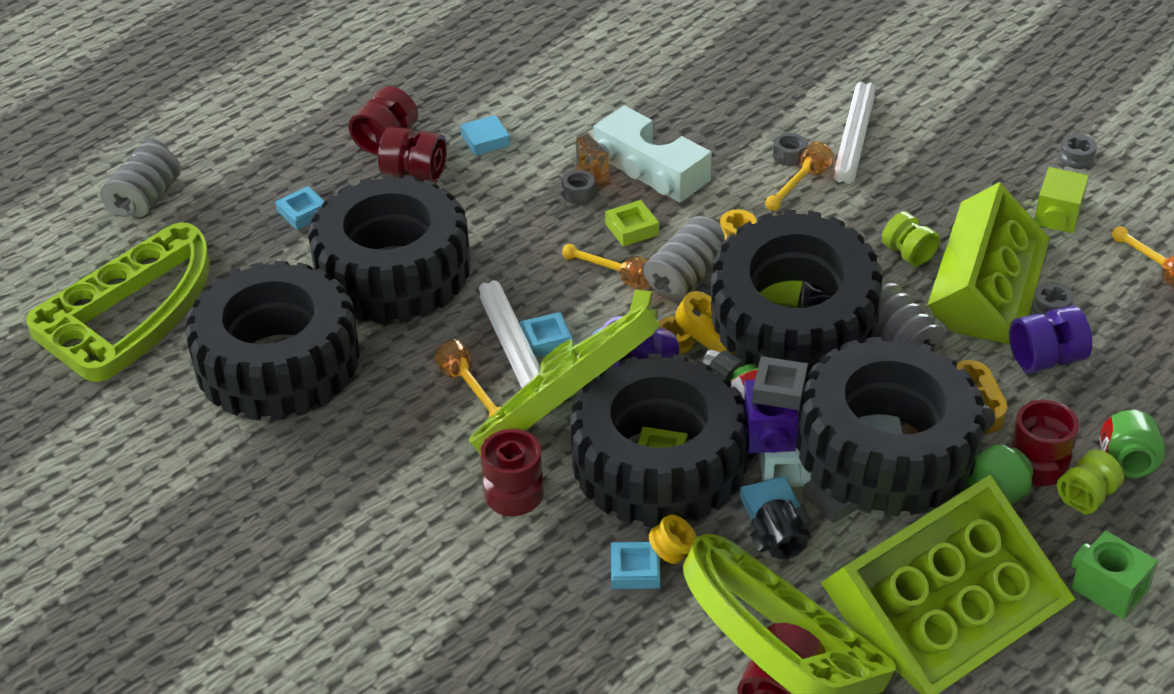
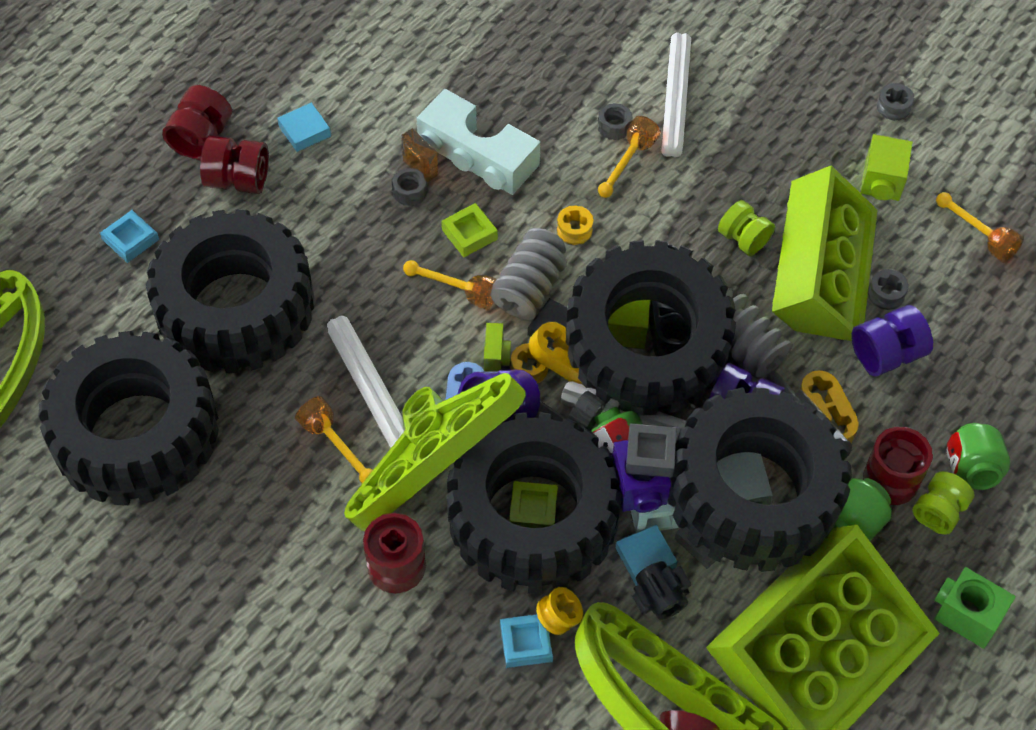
camera: 10 degrees left, 15 degrees up
medium azure tile [520,312,573,357] -> none

